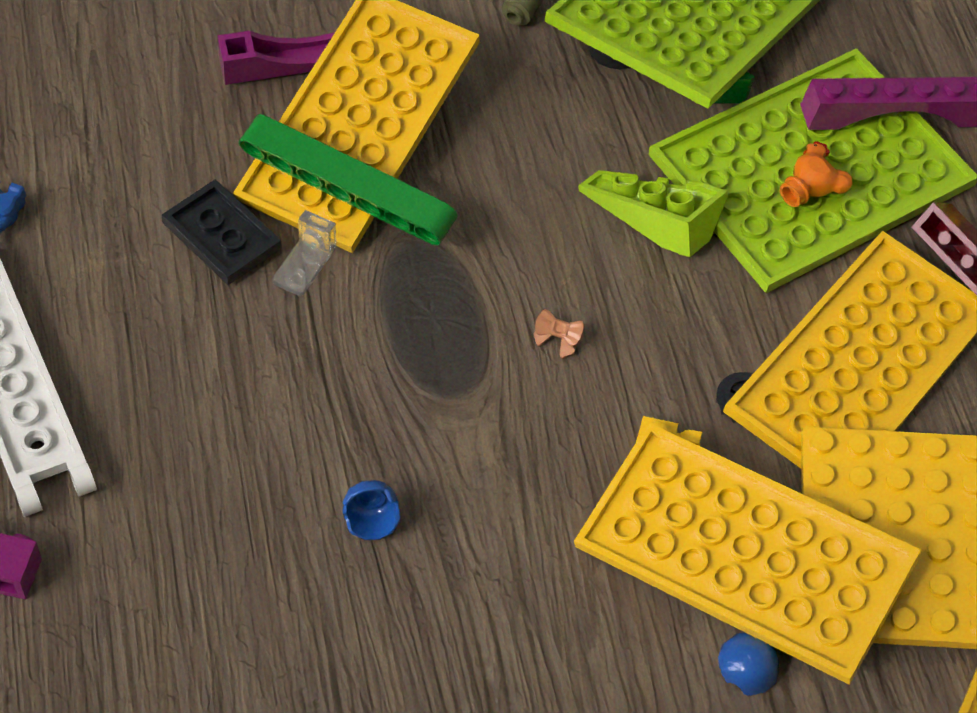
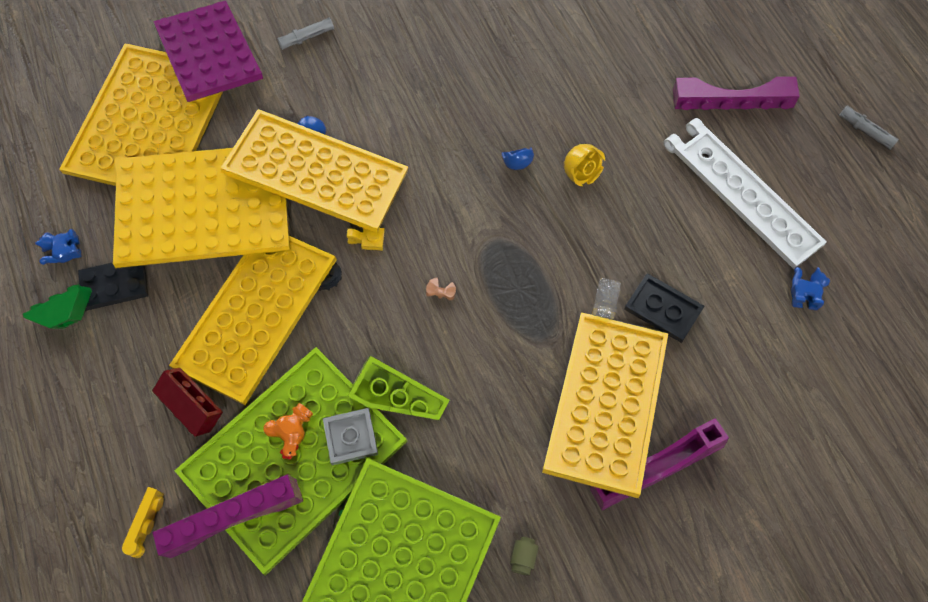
camera: 175 degrees right, 10 degrees up
green beam [238,114,458,246] -> none
none -> light grey plate [323,408,378,465]
none -> yellow cylinder [564,144,605,186]

